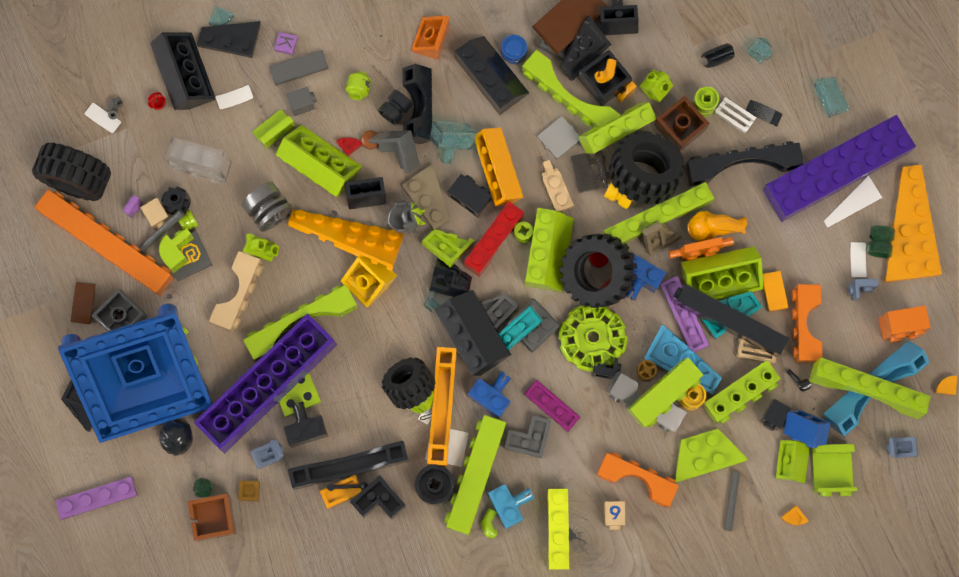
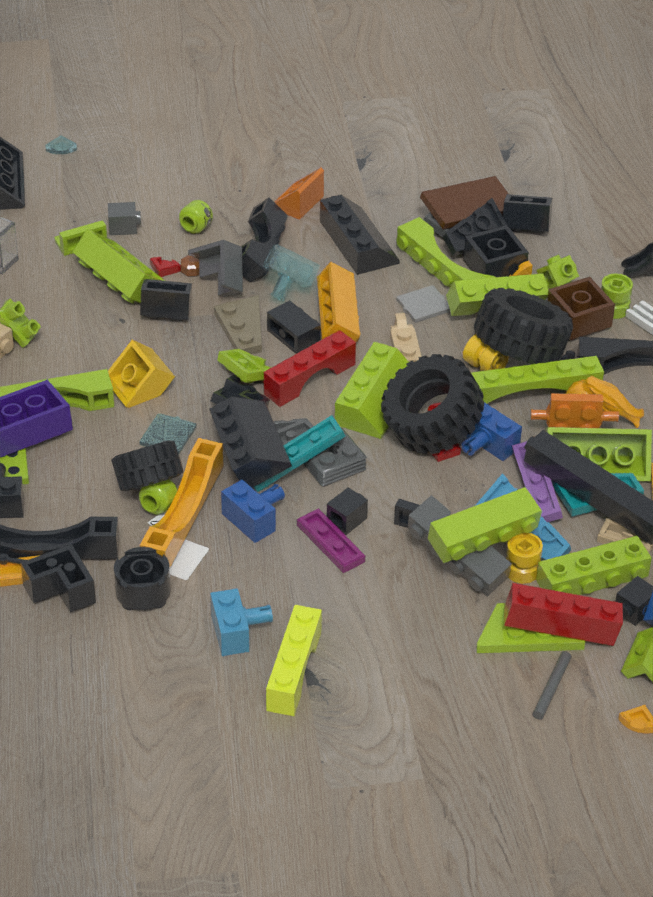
camera: 15 degrees right, 35 degrees down
black wing [197,21,261,58] -> none
white sticker [215,85,253,109] -> none
flat silver wheel [241,182,293,232] -> none
dark grey tile [269,50,329,86] -> none
medium lavender tile [274,32,298,55] -> none
light orange wing [288,209,404,271] -> none
black wheel [378,90,413,126] -> none
dark grey hair [387,201,426,235] -> none
clear light blue hand [424,291,439,312] -> none
lime brick [444,415,506,536] -> none
lime arm [481,508,498,539] -> none
blue wheel [501,35,527,64] -> none
dark grey plate [504,415,551,459] -> none
lime wheel [514,221,533,243] -> none
lime plate [558,305,628,372] -> none
clear smoke plate [570,150,610,194] -> none
light orange arm [595,59,616,83] -> none
orange arch [596,452,679,509] -> none
tan brick [603,501,625,530] -> none
dark tan wing [642,222,681,256] -> none
none -> clear light blue piece [140,413,197,454]
none -> black brick [326,487,368,535]
none -> red brick [504,583,623,646]

